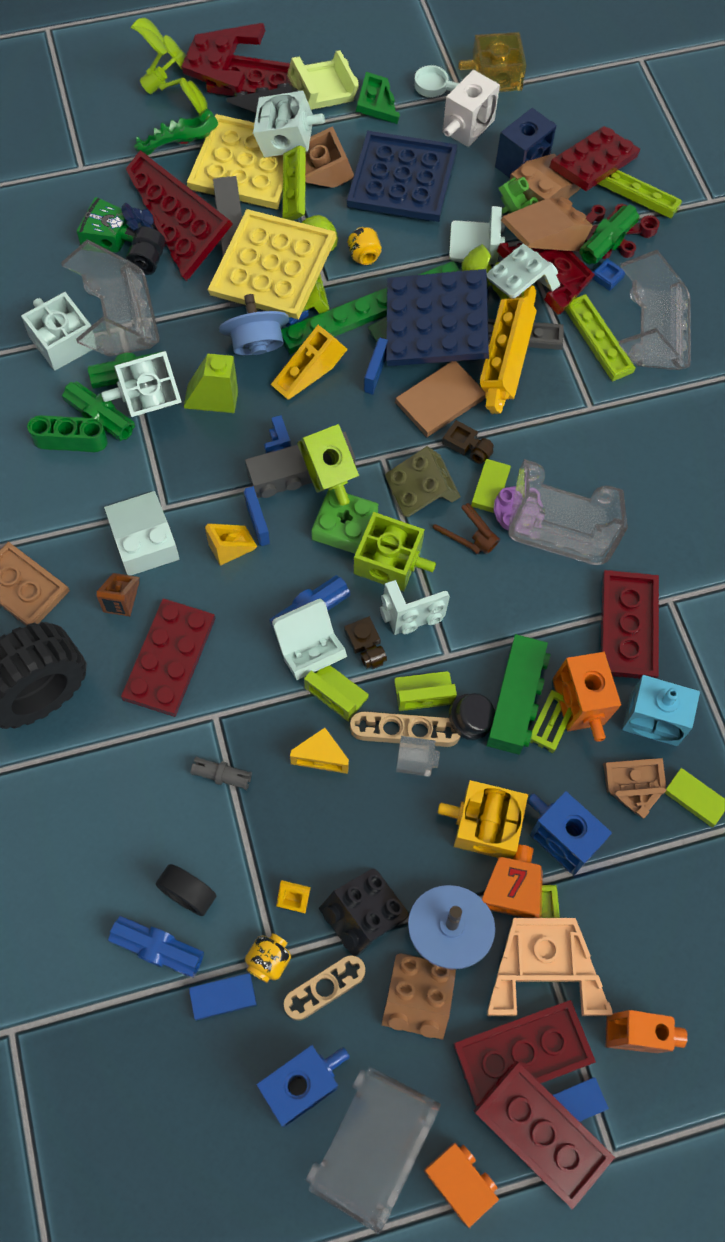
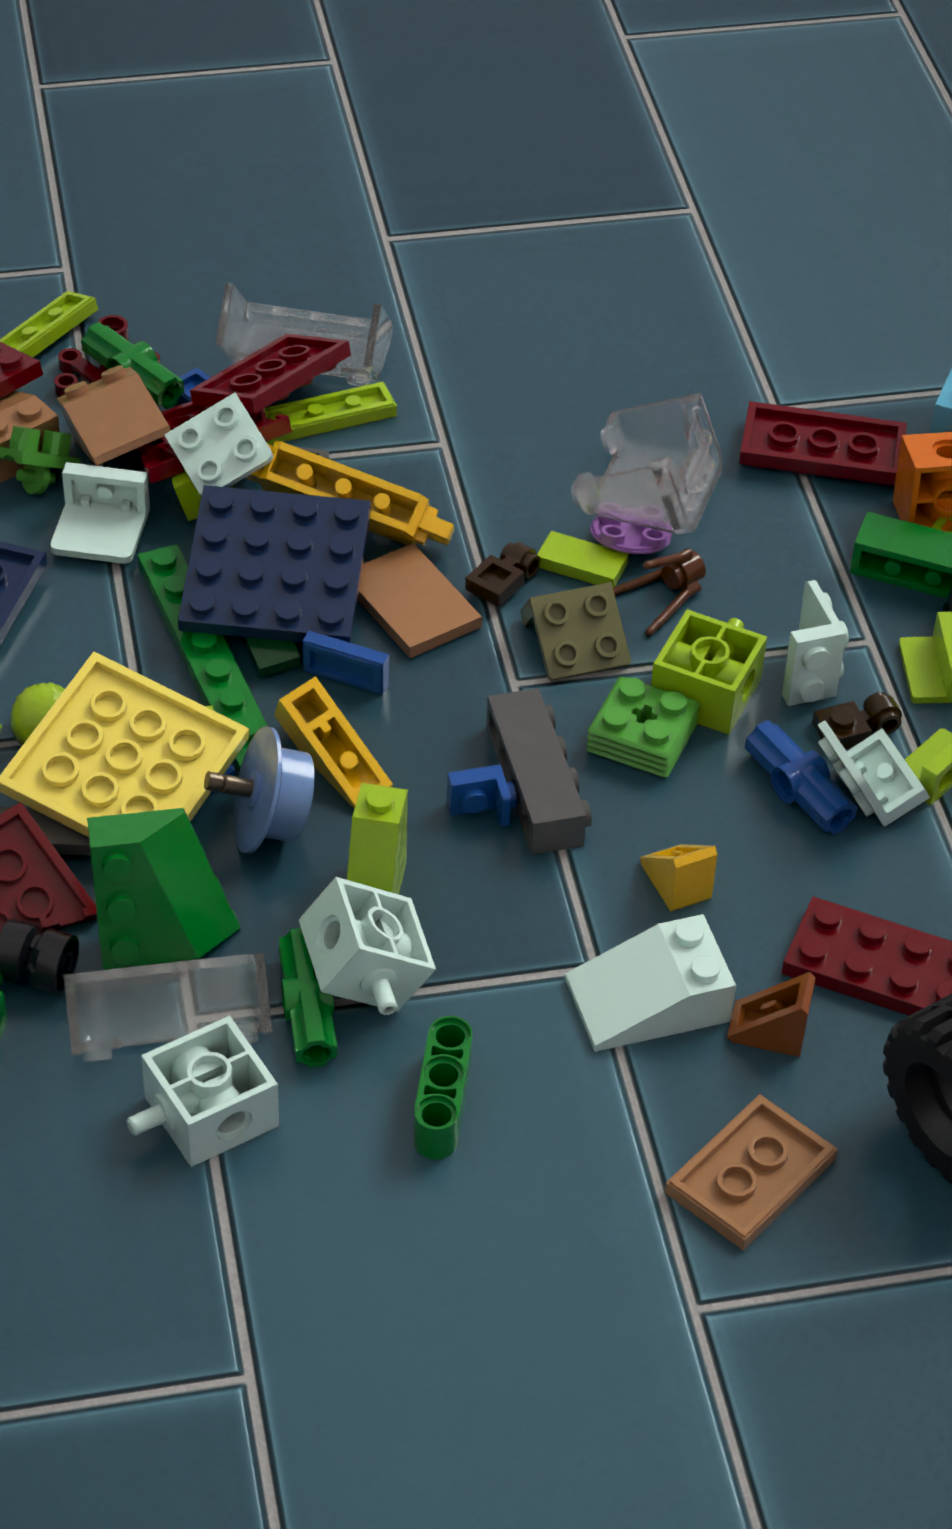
camera: 85 degrees left, 20 degrees down
green piece [62,381,135,441] -> none
blue tile [244,486,270,546] -> none
lime piece [297,424,359,506] -> none
yellow head [347,227,382,265] -> none
lime hair [462,244,492,288] -> none
none -> green wedge [87,808,241,970]
none -> dark red plate [190,333,351,416]

